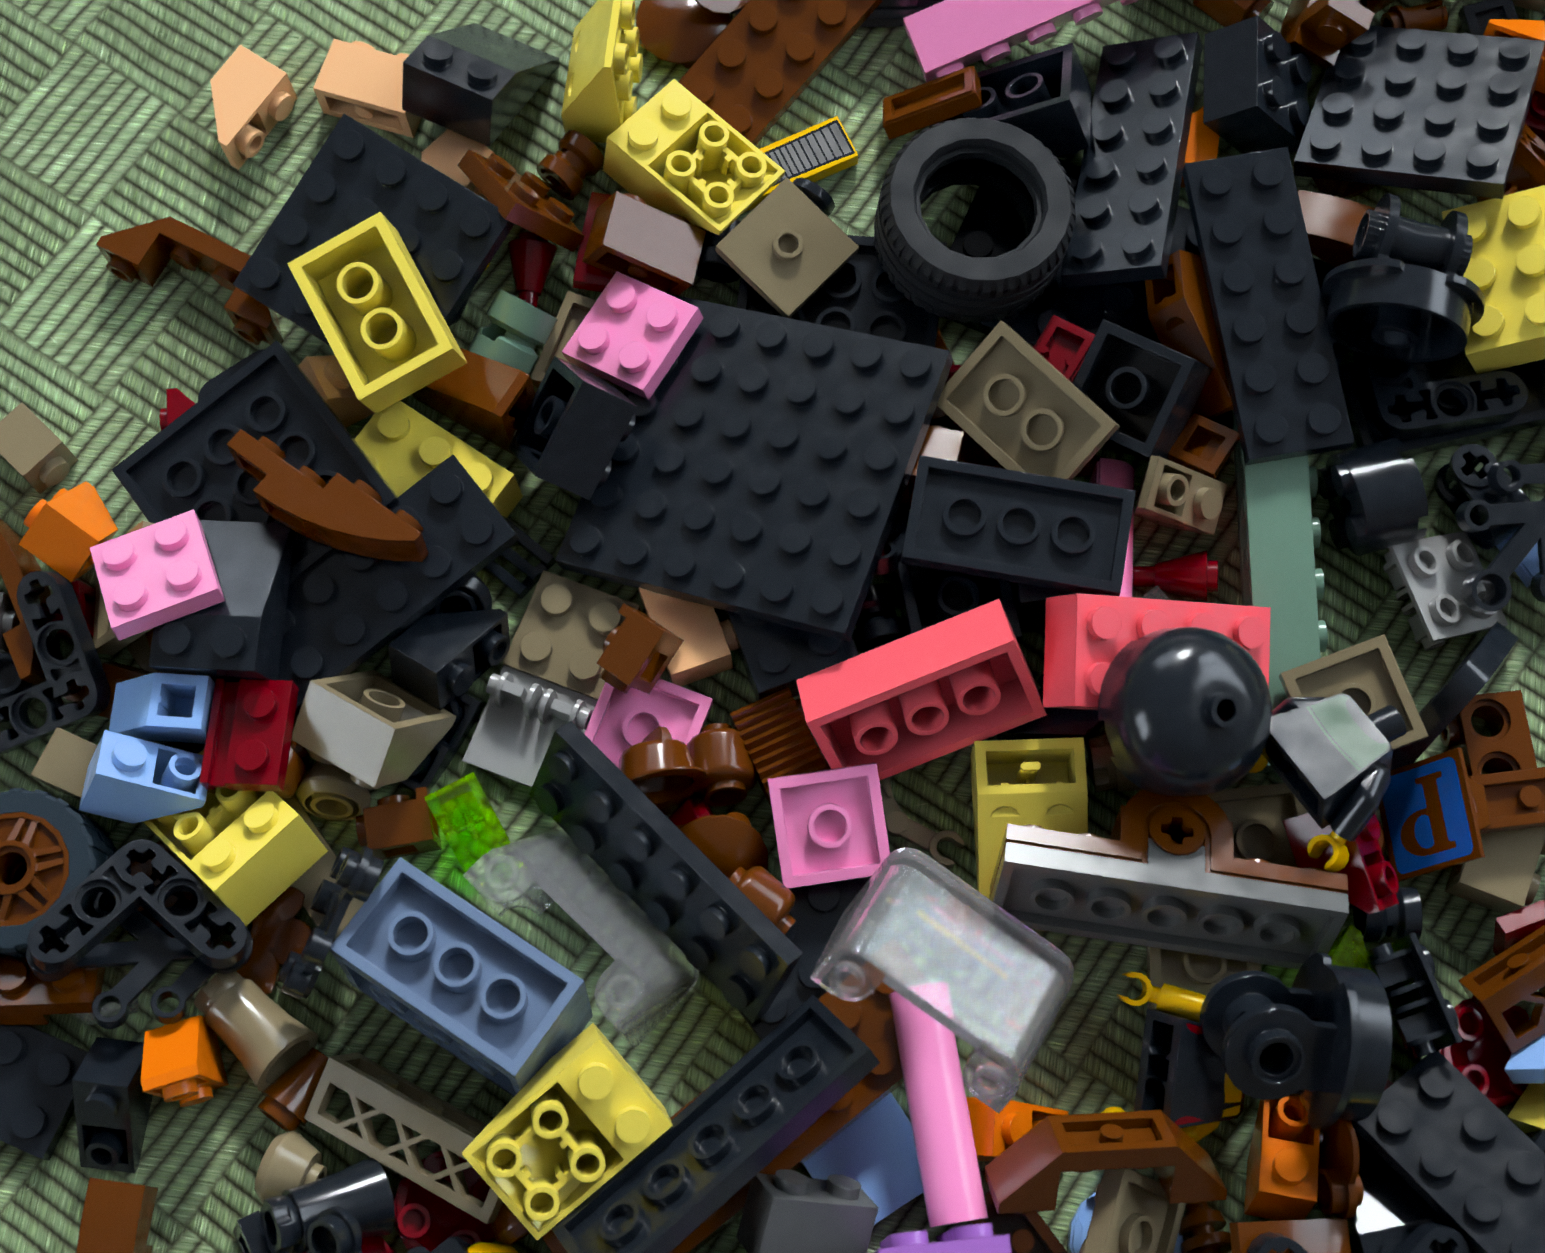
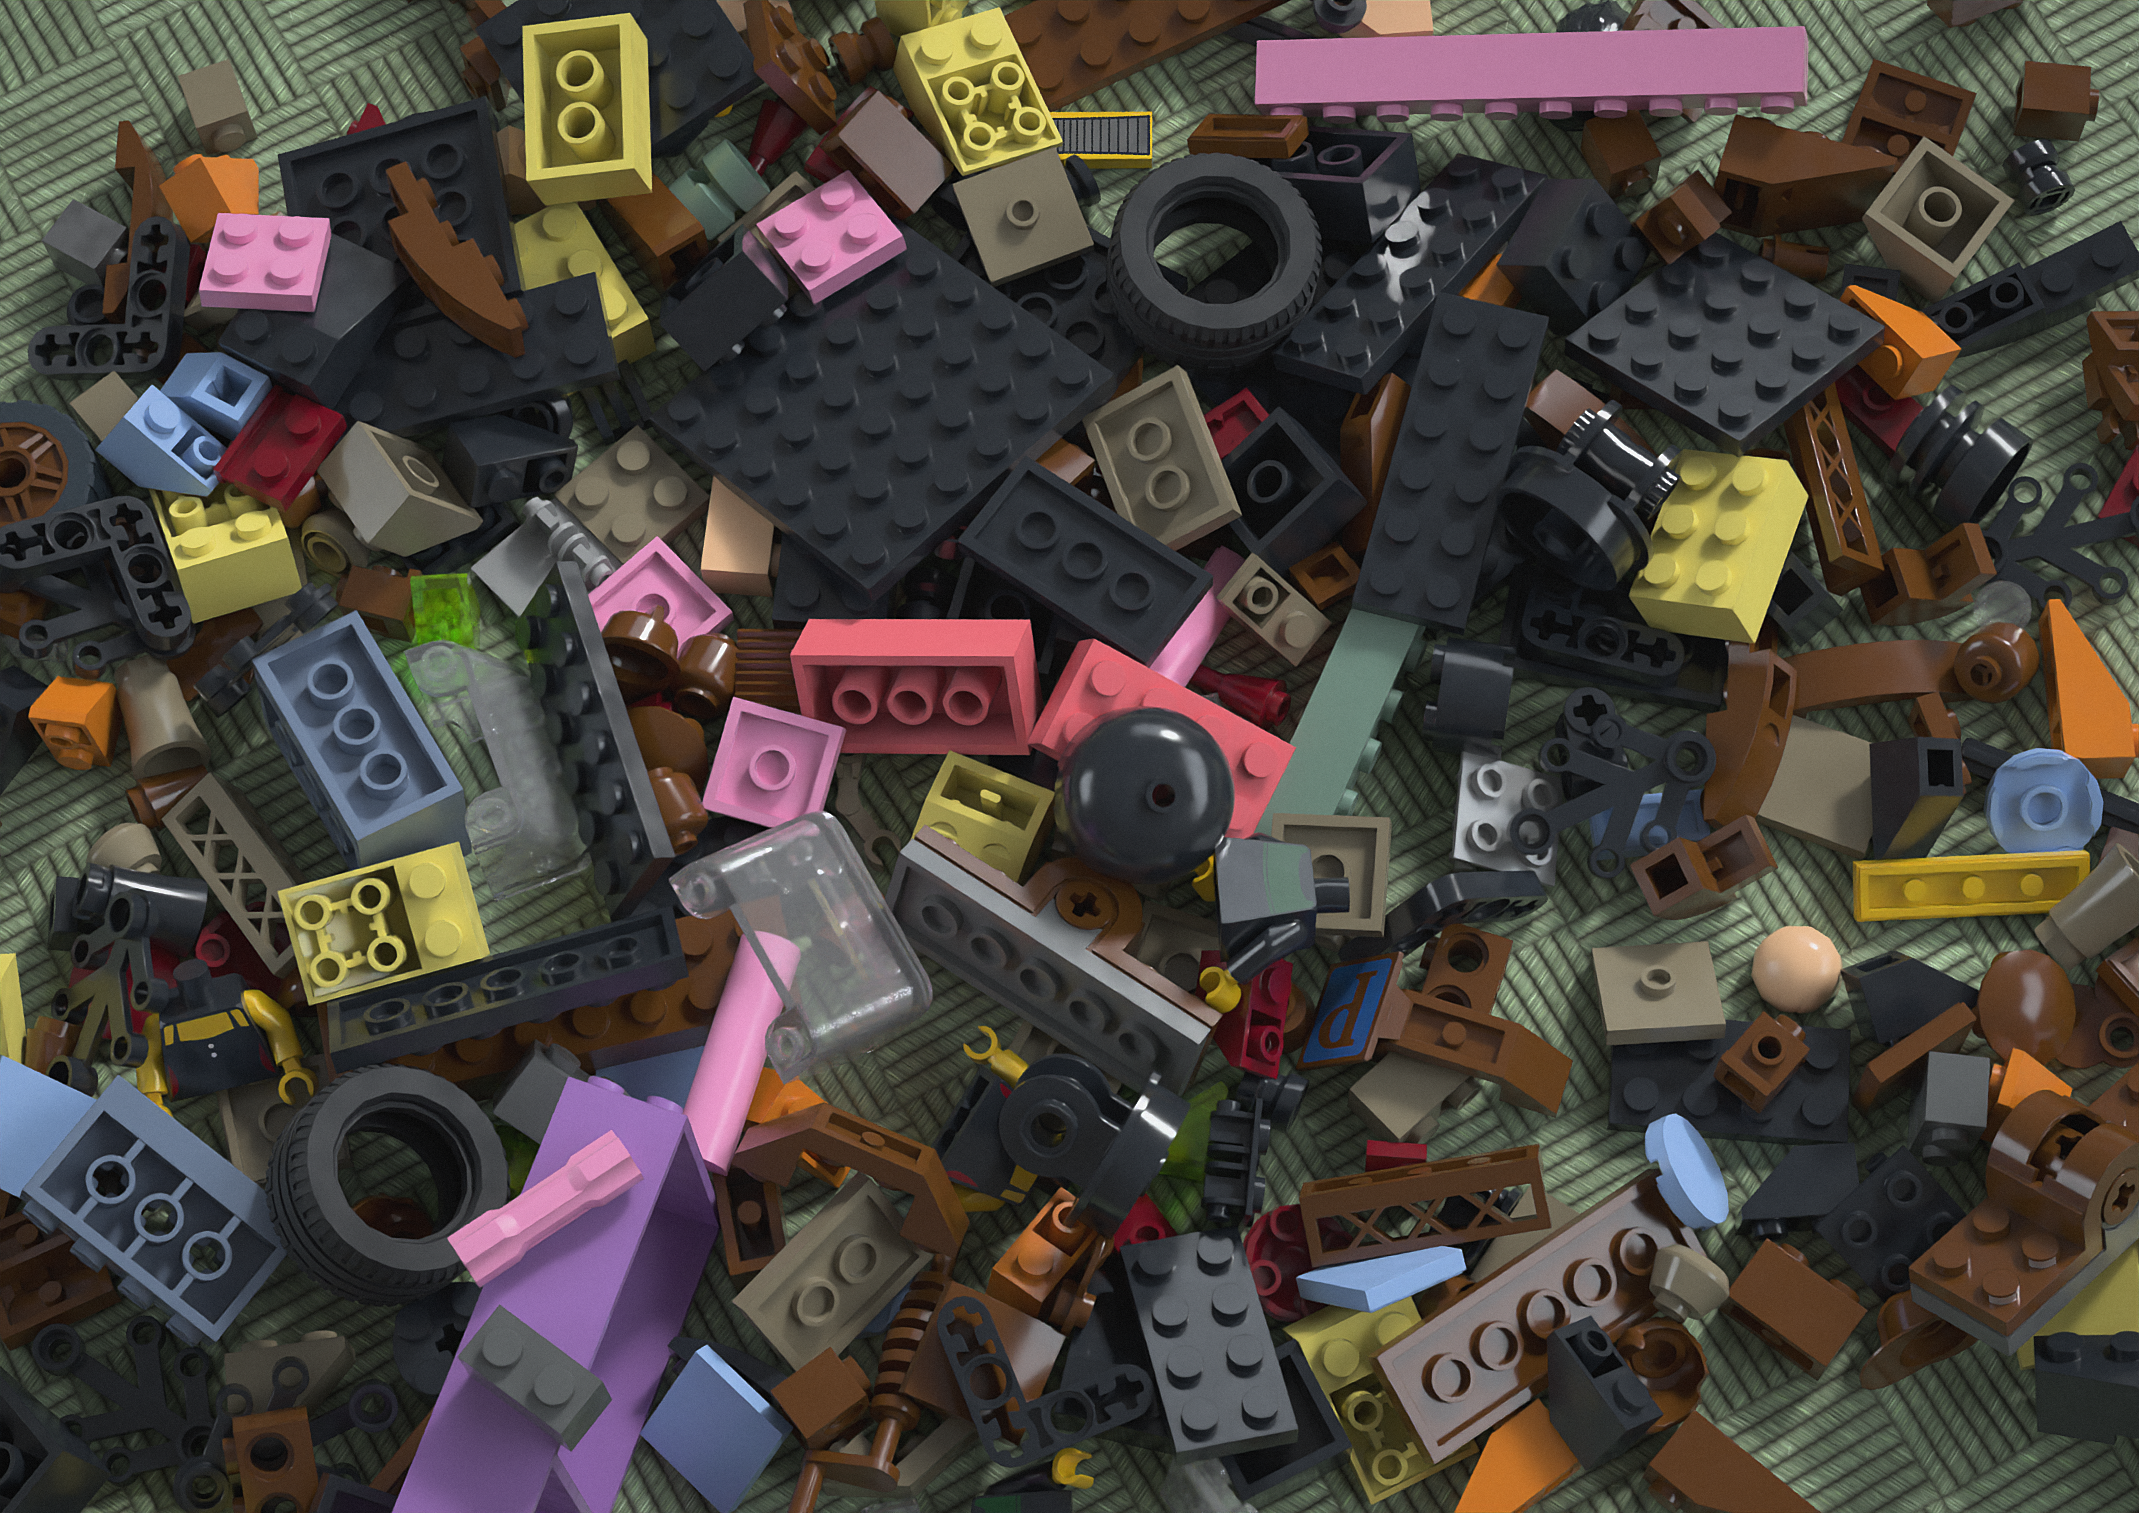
camera: 25 degrees right, 5 degrees down
reddish brown brick [597,603,684,694] -> none

